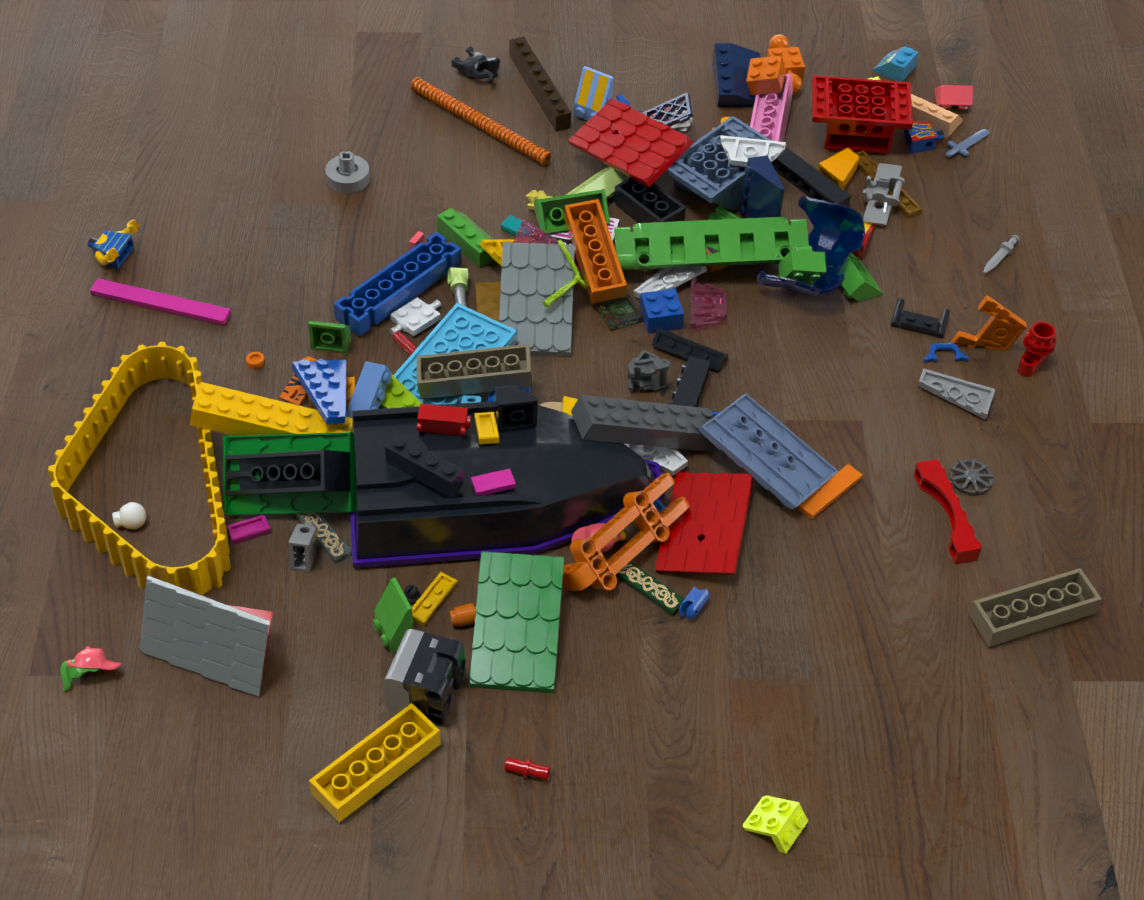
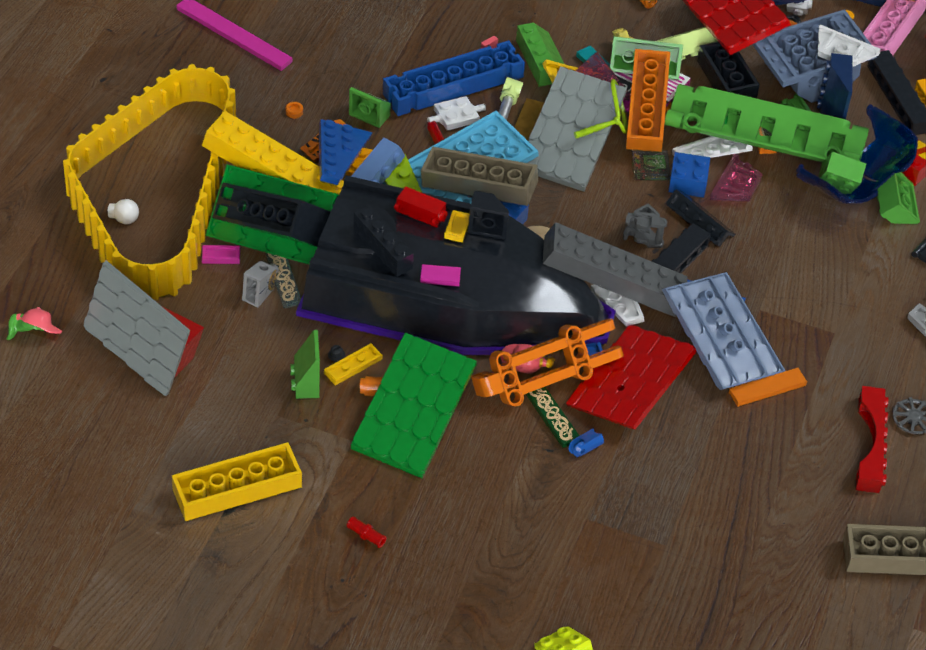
camera: 20 degrees right, 0 degrees up
black piece [384,629,466,726] -> none

